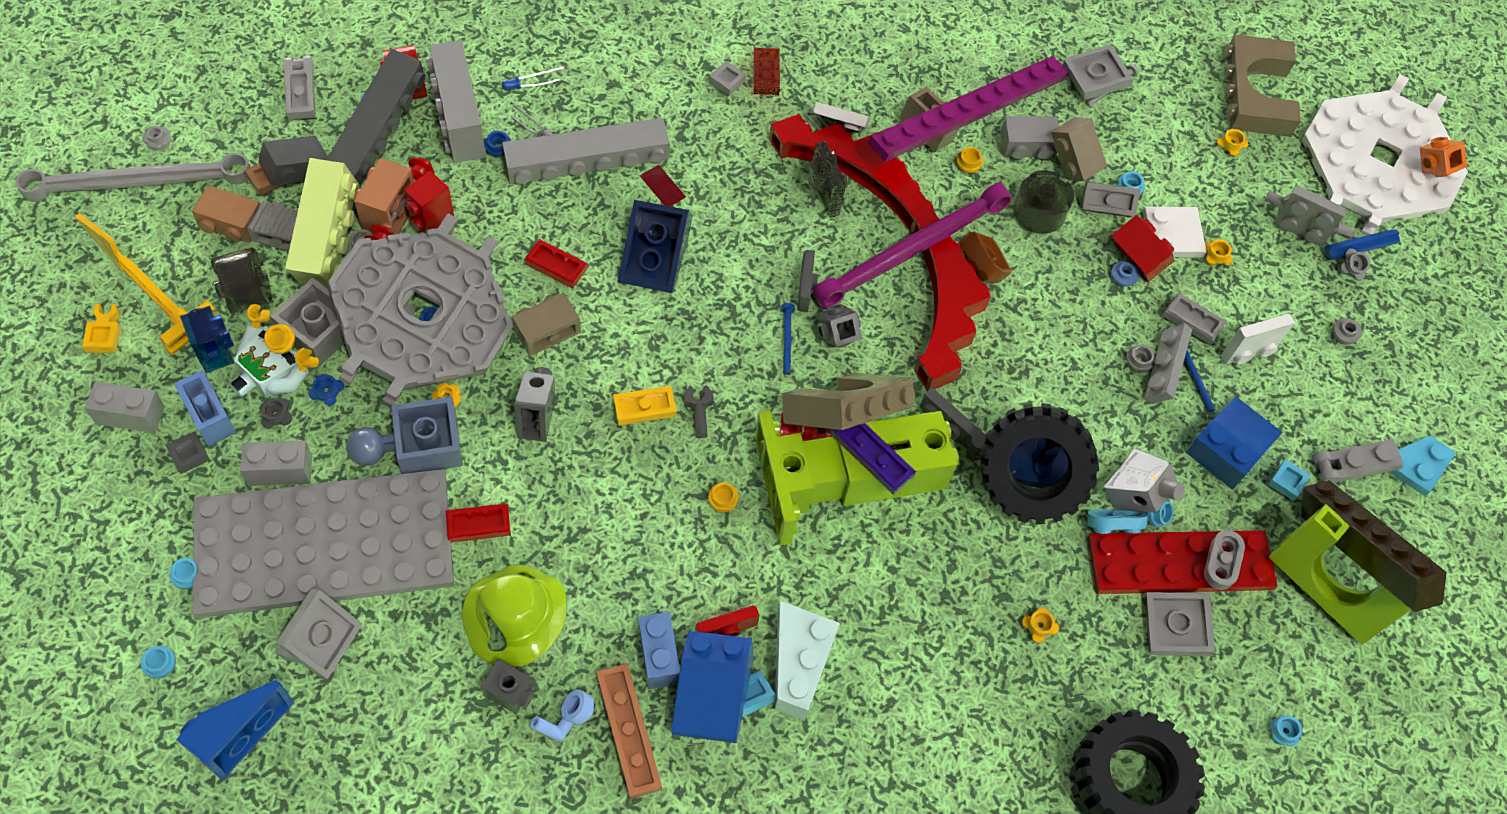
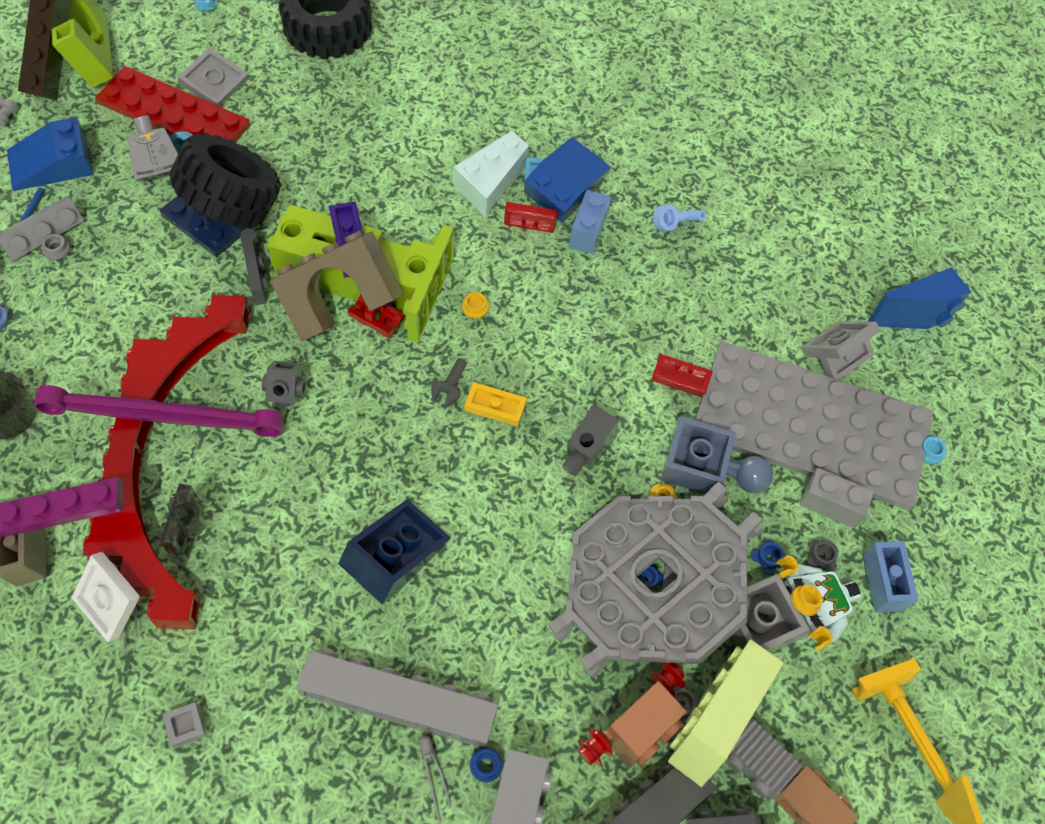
camera: 150 degrees left, 0 degrees up
yellow plate [82,304,121,353] -> none
light grey brick [85,382,165,433] -> none
medium azure plate [141,646,176,679] -> none
dark grey plate [166,431,210,474] -> none
clear blue brick [180,306,234,373] -> none
clear smoke brick [211,247,272,314] -> none
red brick [404,171,455,233] -> none
lime piece [462,565,567,667] -> none
dark grey brick [480,659,535,714] -> none
dark tan brick [512,293,581,357] -> none
red plate [524,239,588,289] -> none
nougat plate [596,663,662,799] -> none
dark red sticker [639,165,686,206] -> none
clear red plate [753,47,780,95] -> none
blue piece [781,303,795,375] -> none
dark grey plate [797,250,818,312] -> none
yellow plate [956,147,983,173] -> none
dark orange piece [959,232,1011,284] -> none
yellow plate [1022,608,1059,643] -> none
light grey plate [1204,530,1245,590] -> none
medium azure plate [1268,459,1311,501] -> none

